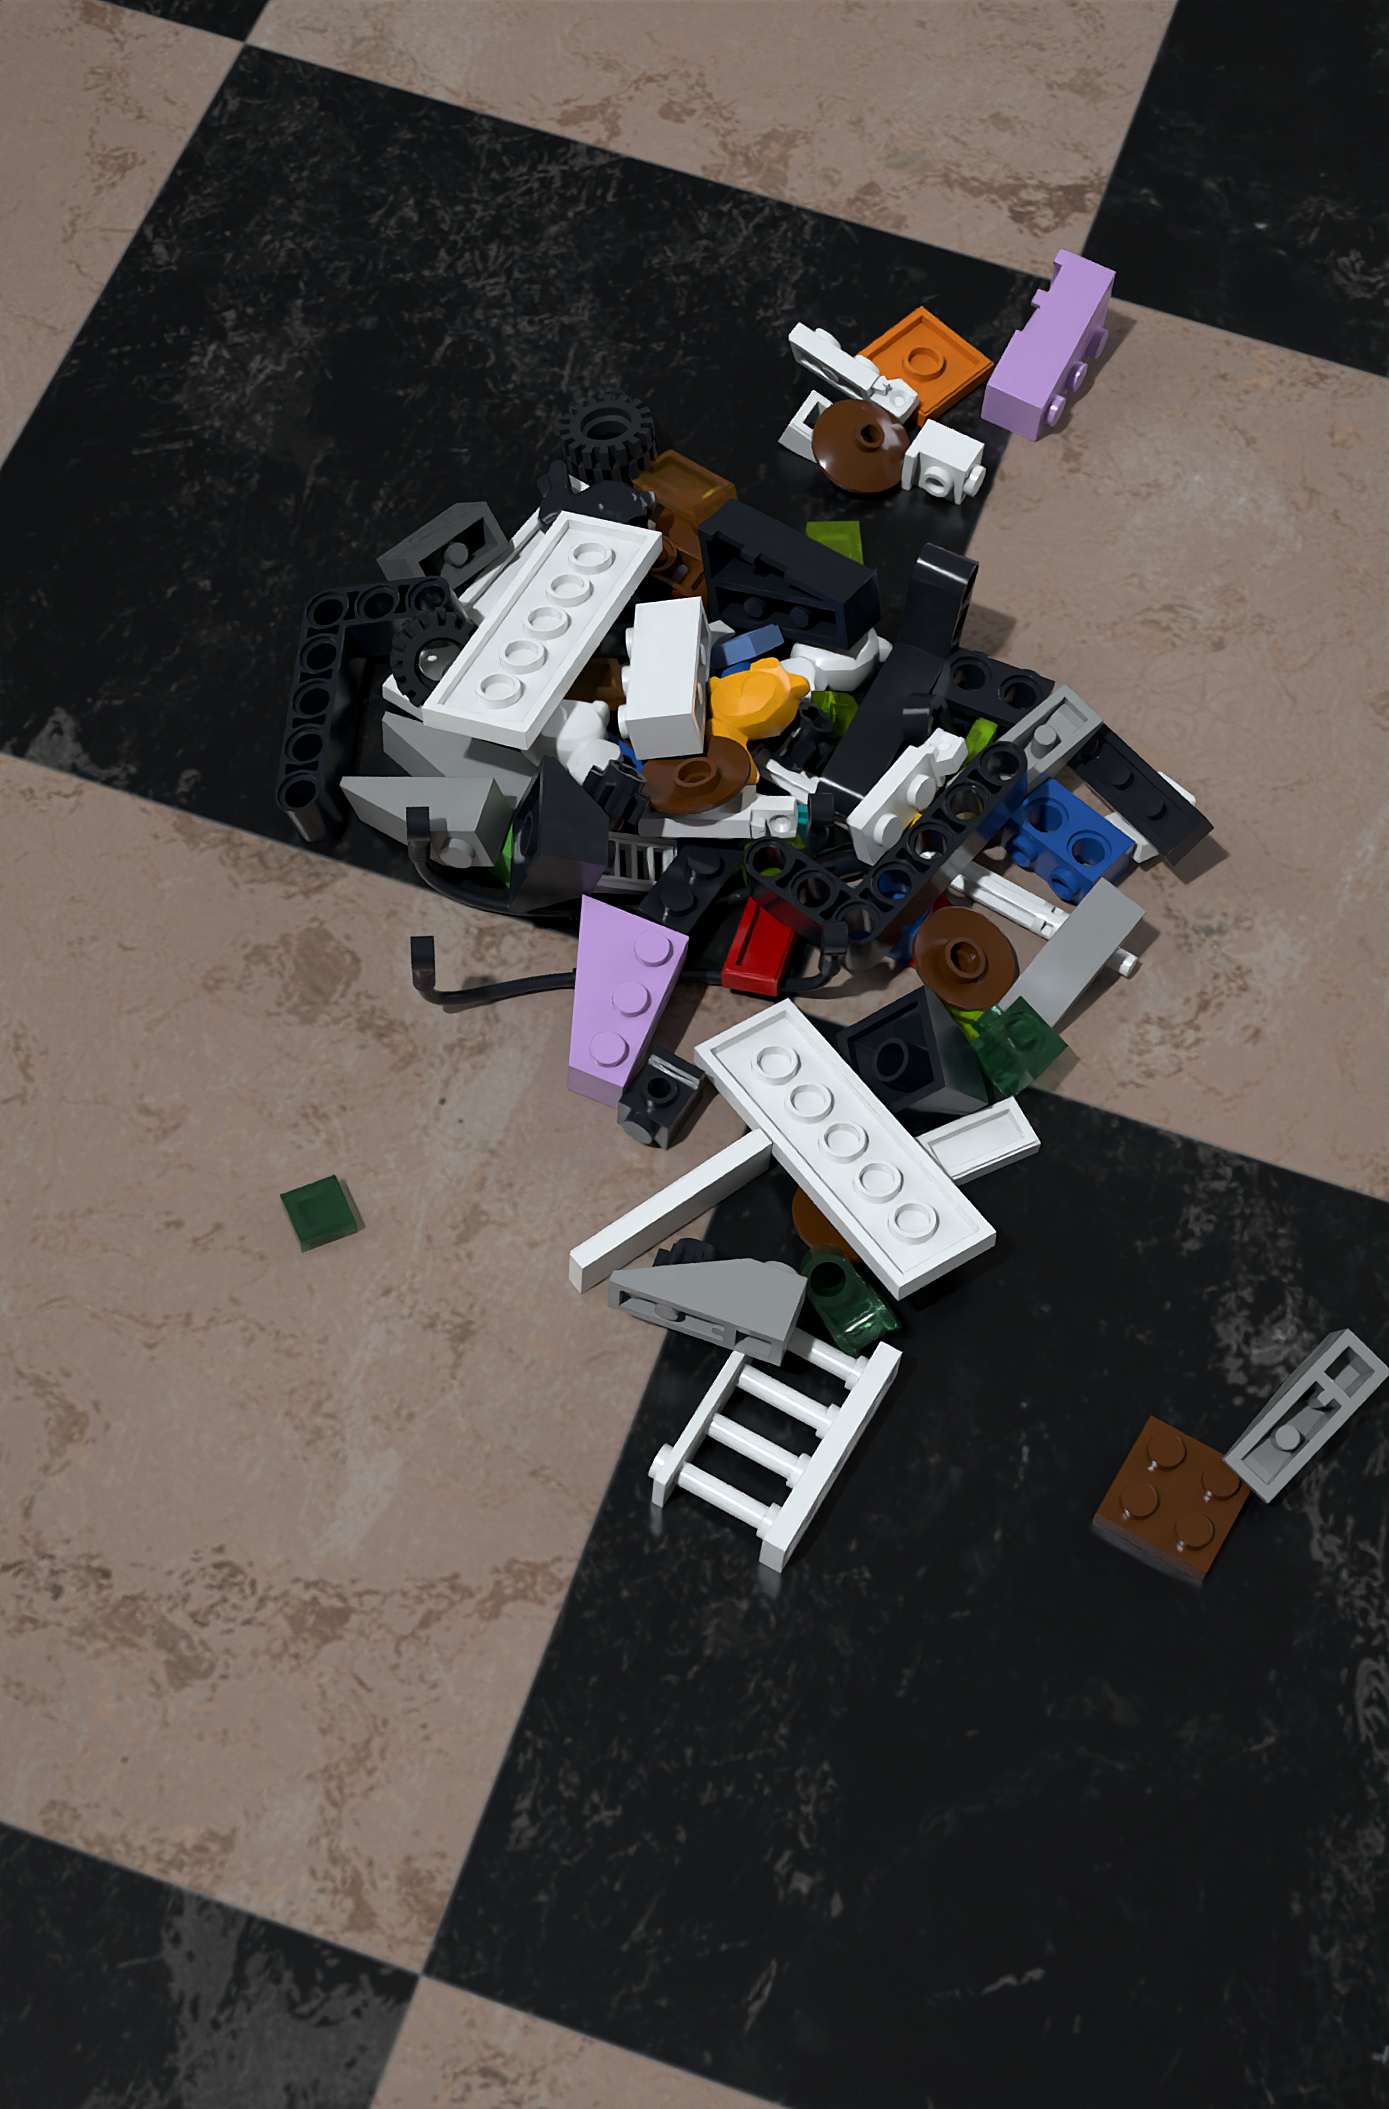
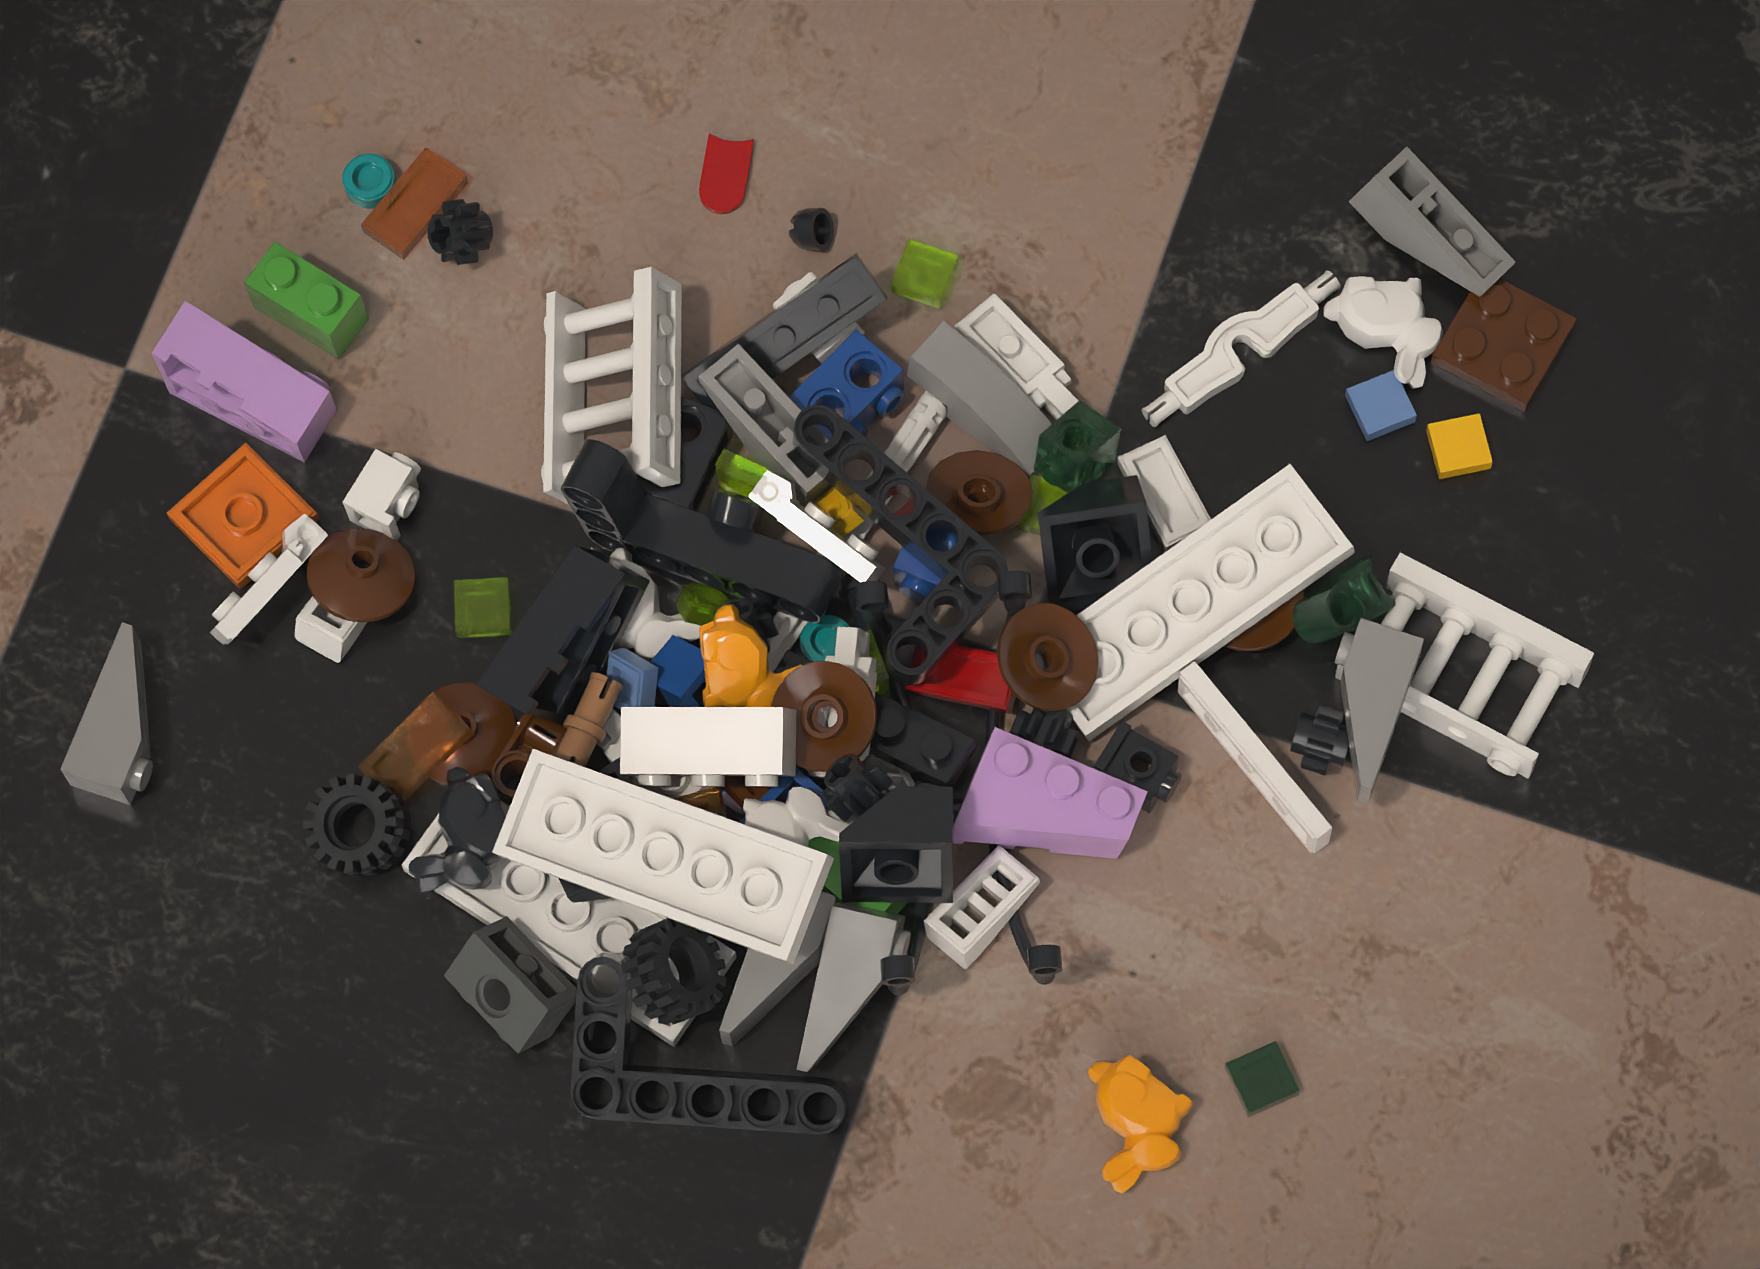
camera: 80 degrees left, 10 degrees up
none -> light grey slope [60,622,153,805]
none -> bright green brick [244,242,369,360]
none -> teal tile [342,153,396,209]
none -> clear orange tile [361,147,468,260]
none -> black gear [427,199,493,265]
none -> white fence [541,266,682,505]
none -> medium nougat pin [555,672,624,767]
none -> red piece [699,133,754,214]
none -> black hinge [789,208,834,250]
none -> clear neon green tile [890,239,958,309]
none -> white slope [924,845,1040,969]
none -> white hinge [954,294,1080,427]
none -> reddish brown dish [997,603,1098,712]
none -> black gear [1009,708,1079,758]
none -> light orange animal [1087,1055,1193,1194]
none -> white piece [1141,270,1341,427]
none -> white animal [1324,276,1443,389]
none -> medium blue tile [1345,370,1417,441]
none -> yellow tile [1426,413,1493,479]

